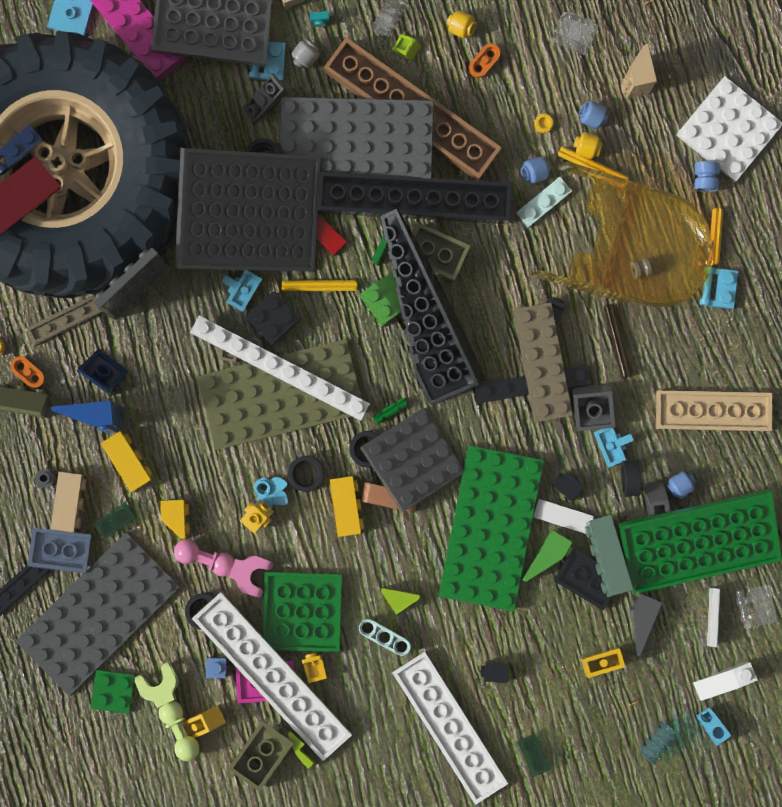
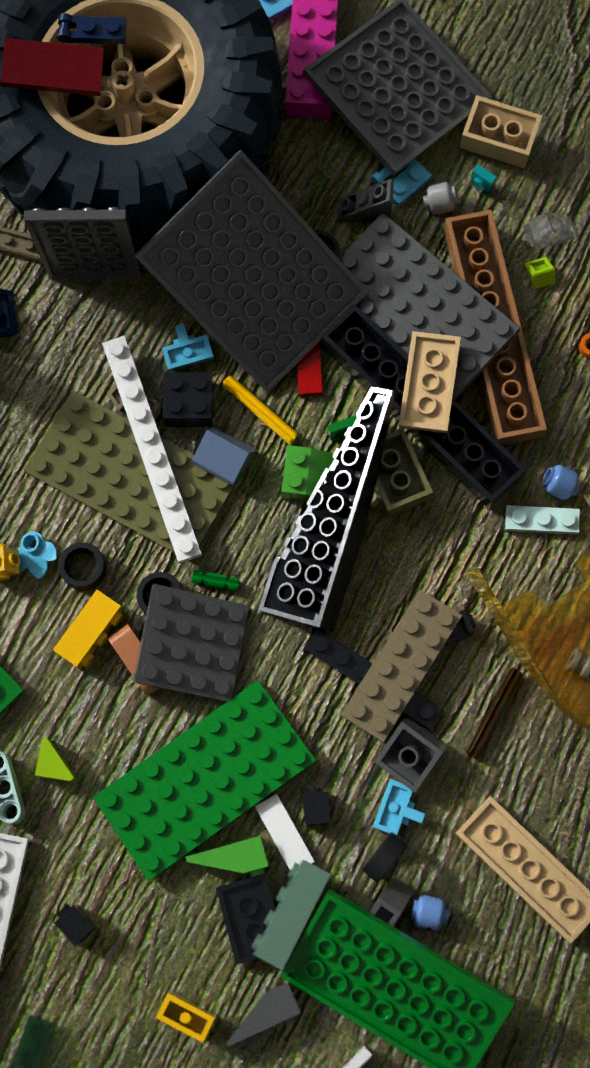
camera: 50 degrees right, 10 degrees down
none -> sand blue slope [191,428,257,485]
none -> tan plate [399,331,461,433]

